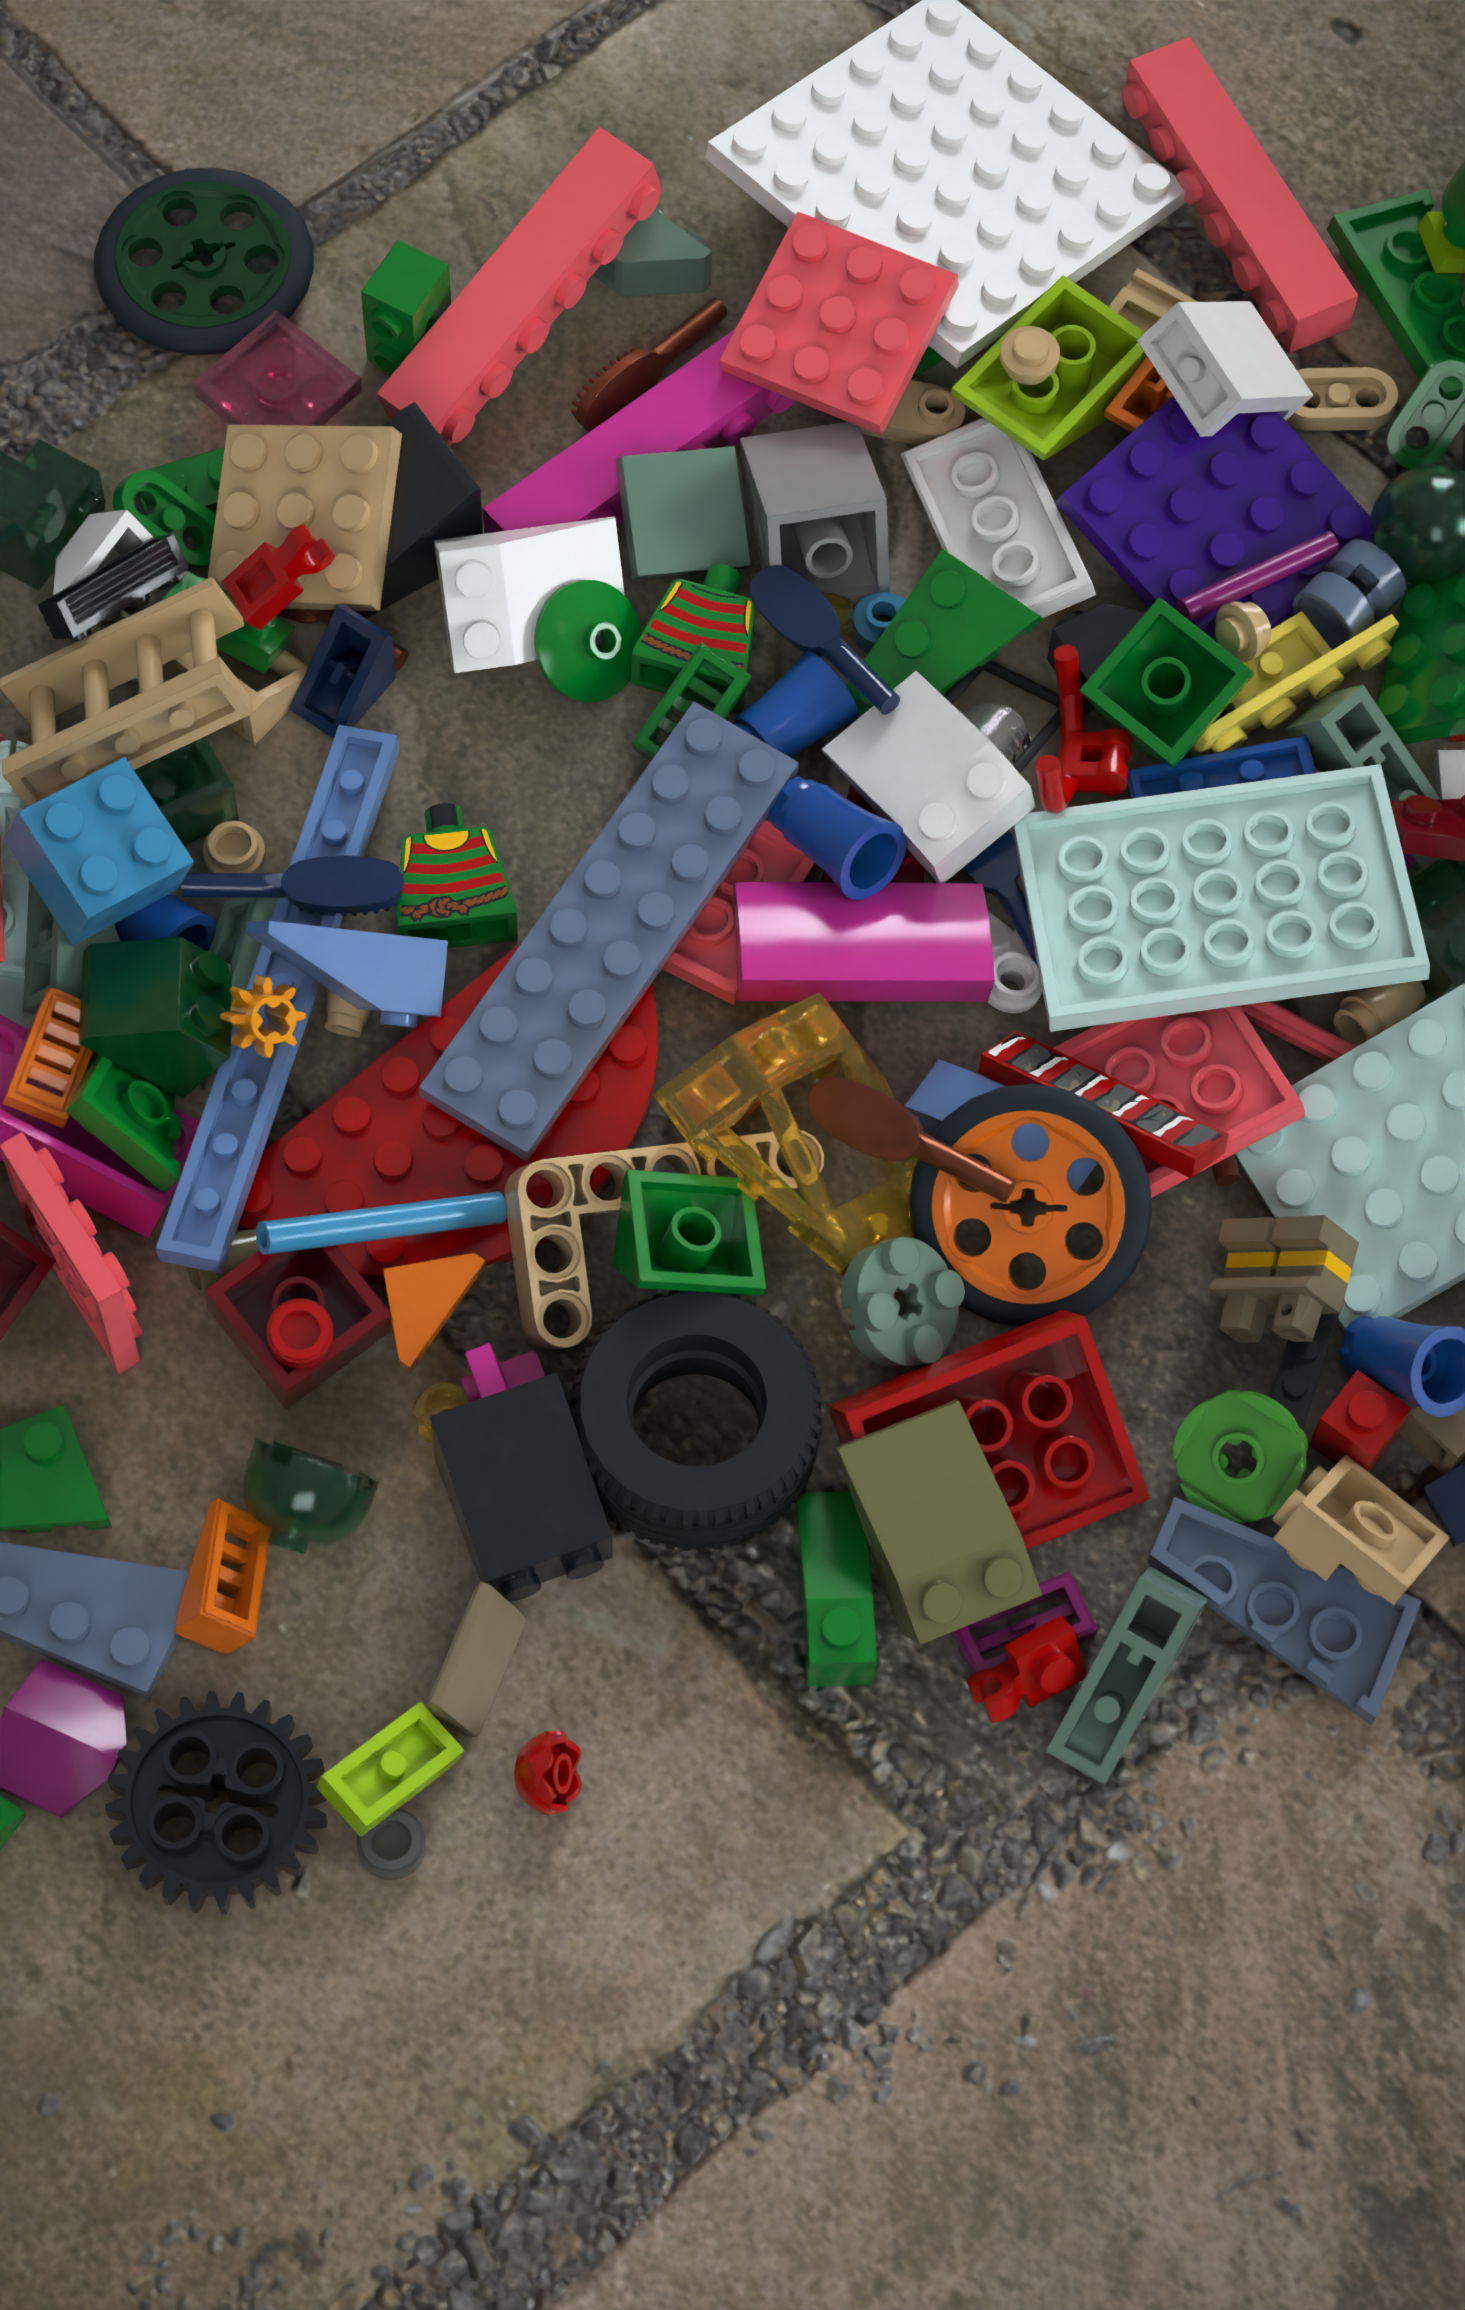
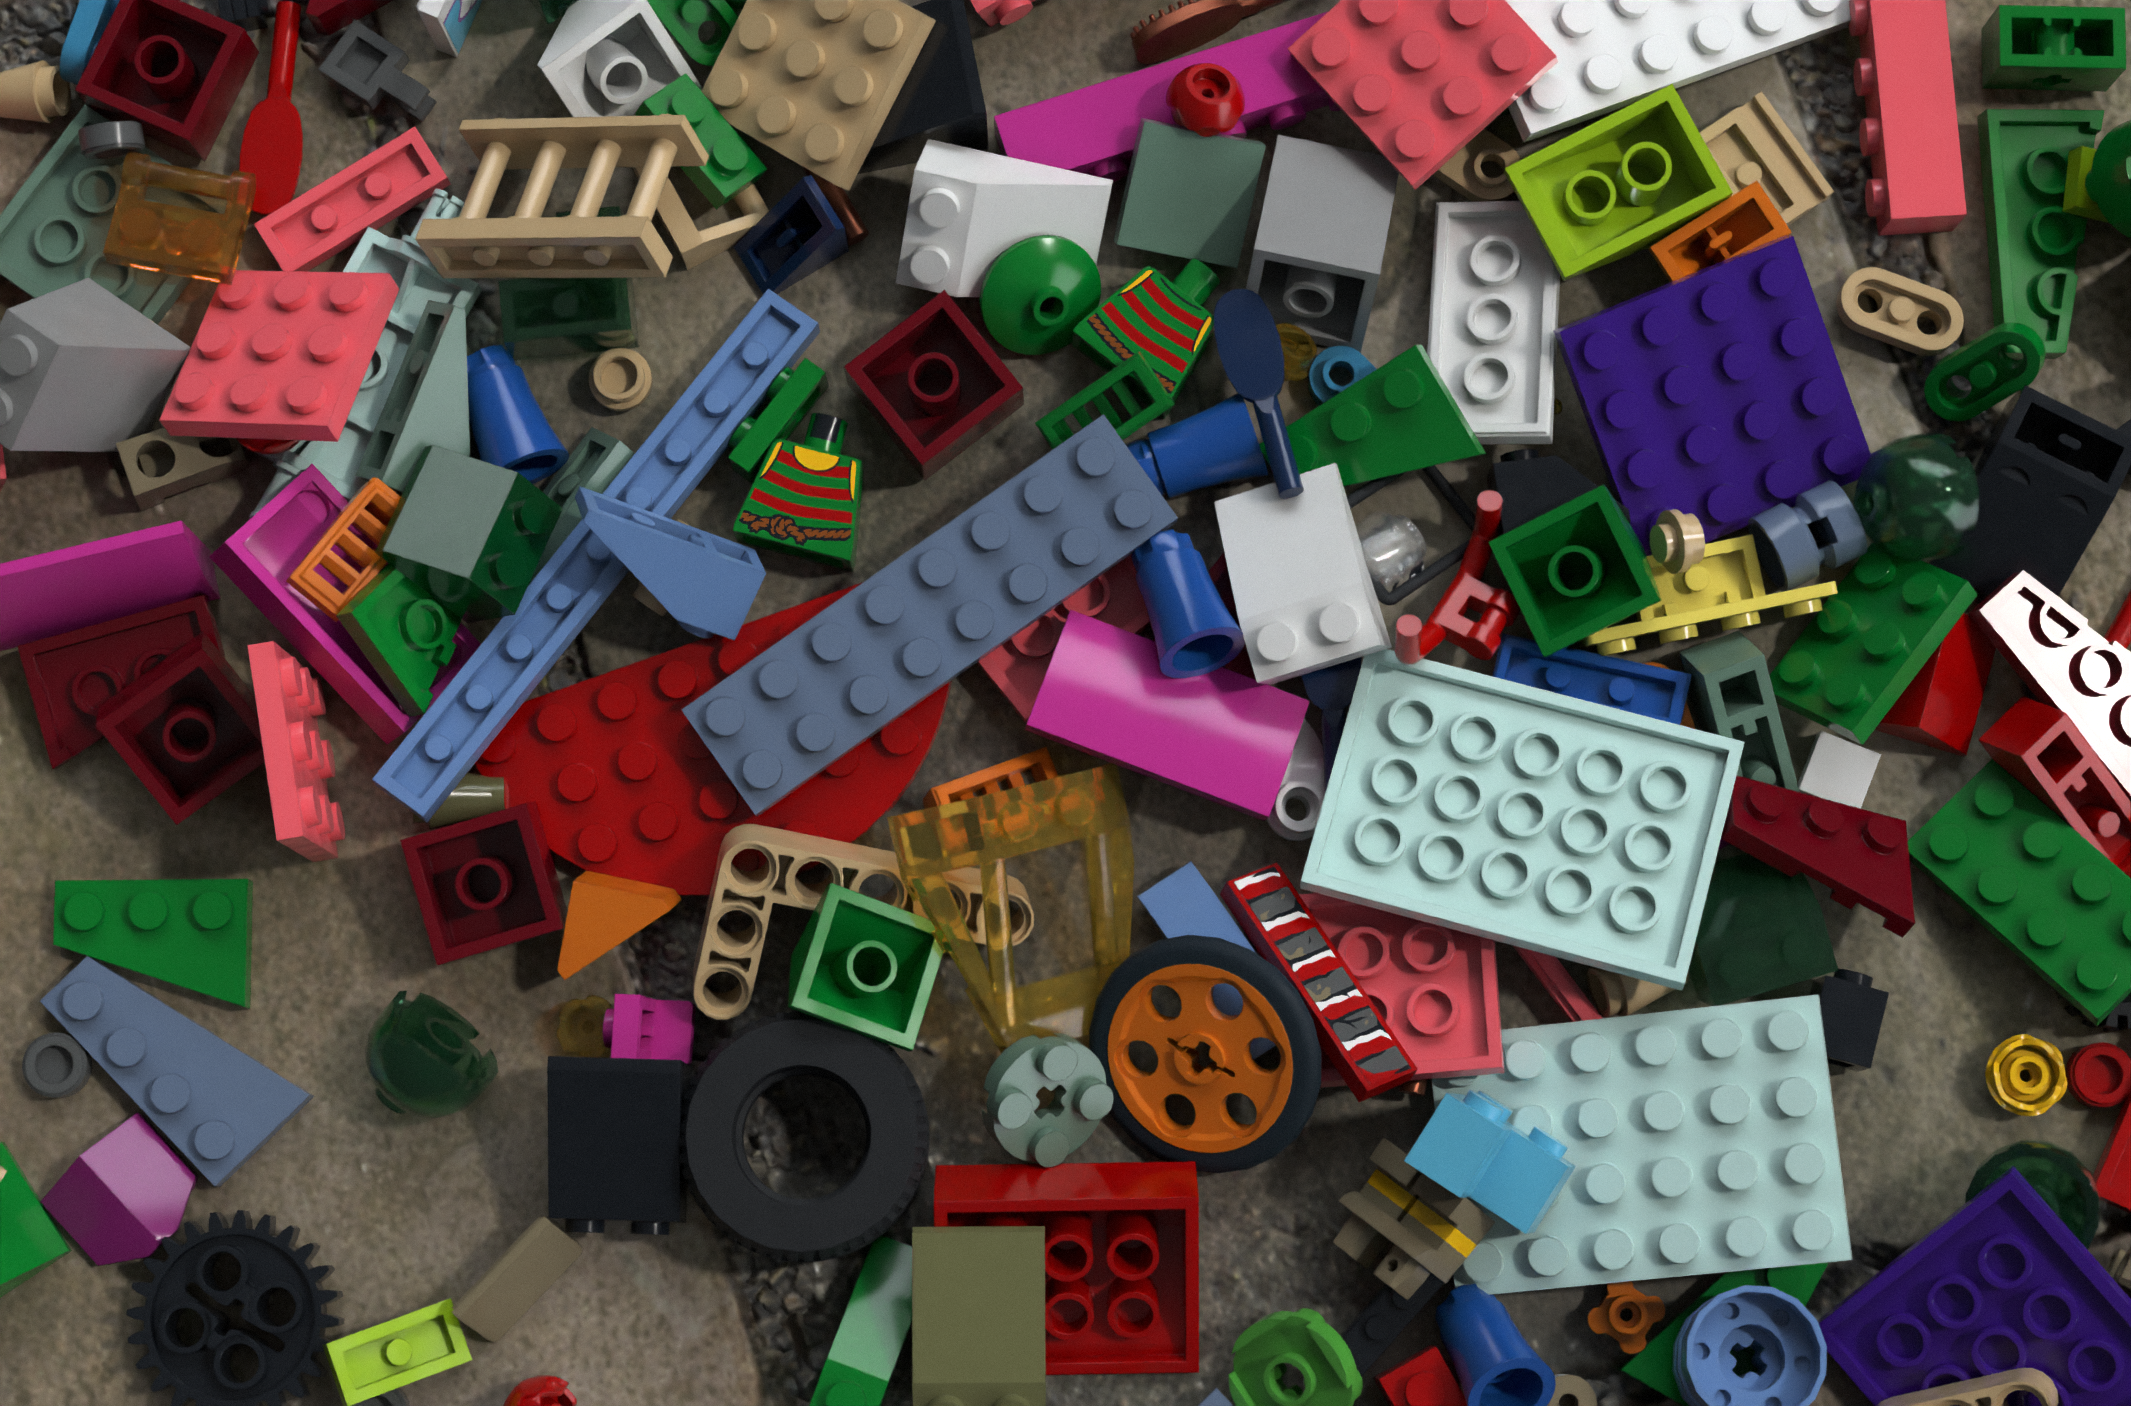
camera: 25 degrees right, 15 degrees up
dark azure brick [4,757,194,946] -> none
black piece [38,534,190,642] -> none
orange slope [175,1498,272,1654] -> none
dark blue piece [181,855,404,916] -> none
light orange gear [220,974,306,1058] -> none
red plate [221,524,335,631] -> none
dark azure piece [256,1192,507,1255] -> none
red tile [267,1299,333,1368] -> none
copper piece [808,1077,1016,1202] -> none
tan plate [1000,326,1060,385] -> none
white panel [1137,301,1314,437] -> none
magenta bar [1176,531,1339,621] -> none
none -> green plate [728,357,829,484]
none -> dark red brick [844,290,1024,481]
none -> red plate [1166,63,1245,137]
none -> medium azure brick [1404,1089,1576,1234]
none -> green brick [1981,5,2126,92]

